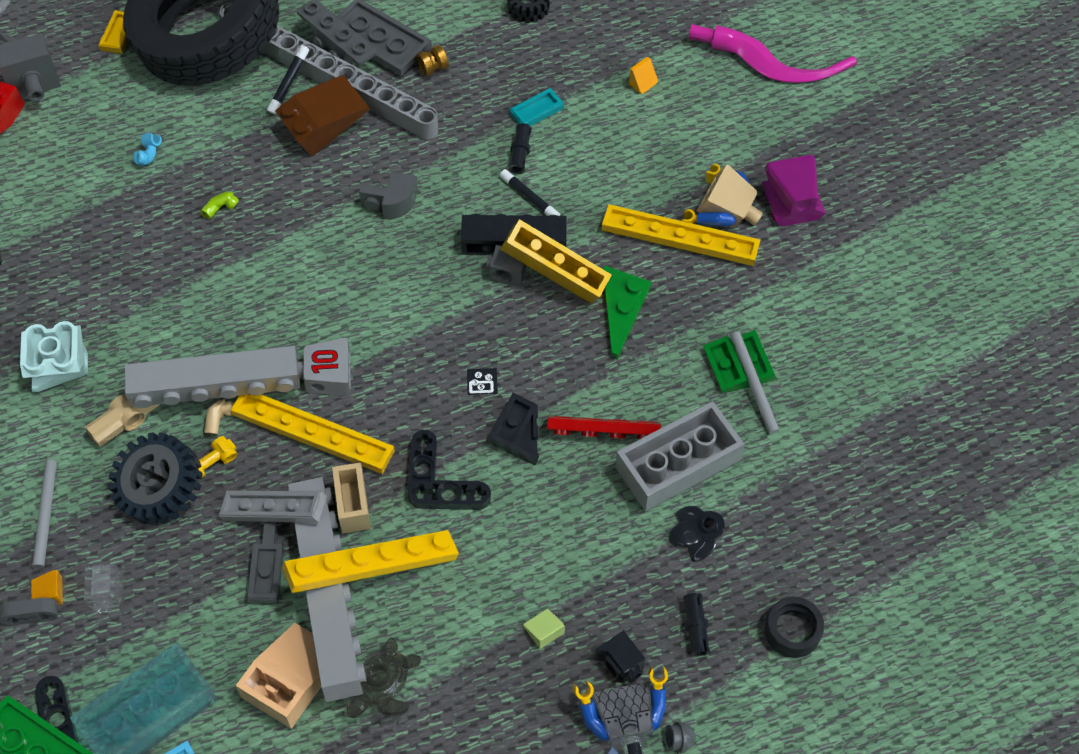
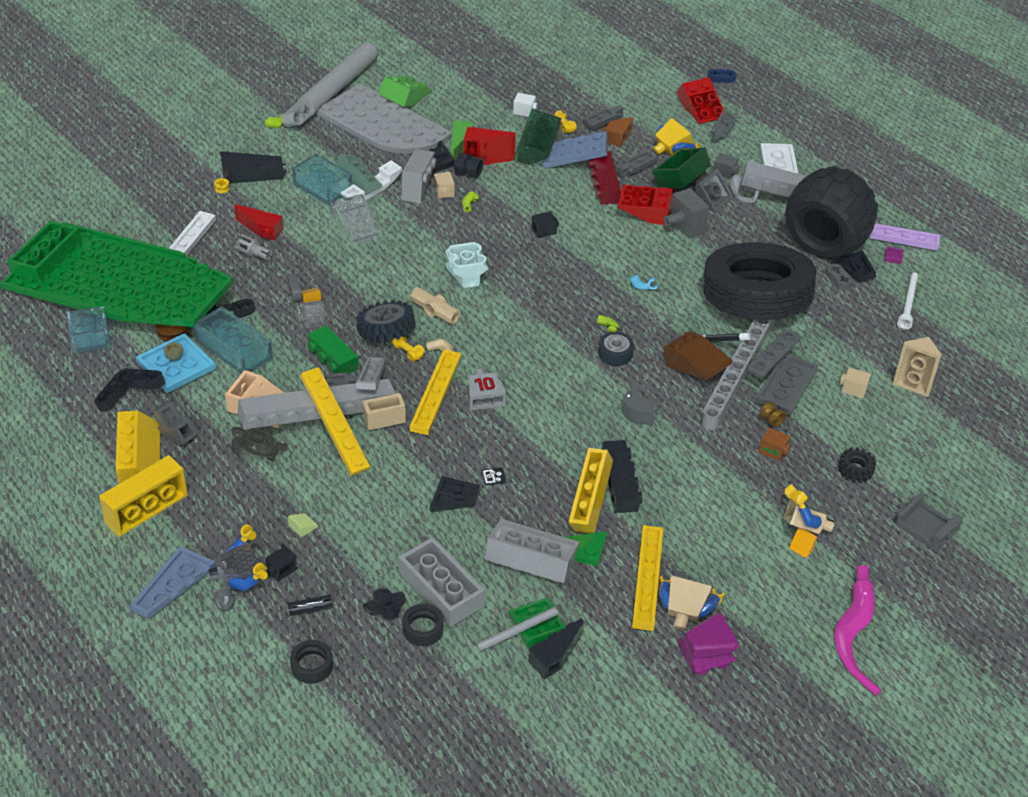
camera: 80 degrees right, 15 degrees down
light grey bar [32,460,57,569] -> none
light grey brick [125,346,300,408] -> none
black beam [408,430,491,510] -> none
black bar [499,169,560,216] -> none
black pin [509,123,532,174] -> none
teal tile [510,88,564,126] -> none
red plate [547,415,661,439] -> none
none -> green brick [307,325,358,374]
none -> black tyre [402,604,444,646]
none -> light grey slope [484,519,580,583]
none -> black slope [528,618,584,680]
none -> black wheel [598,332,634,366]
none -> dark orange brick [759,428,791,461]
none -> torso [783,484,835,534]

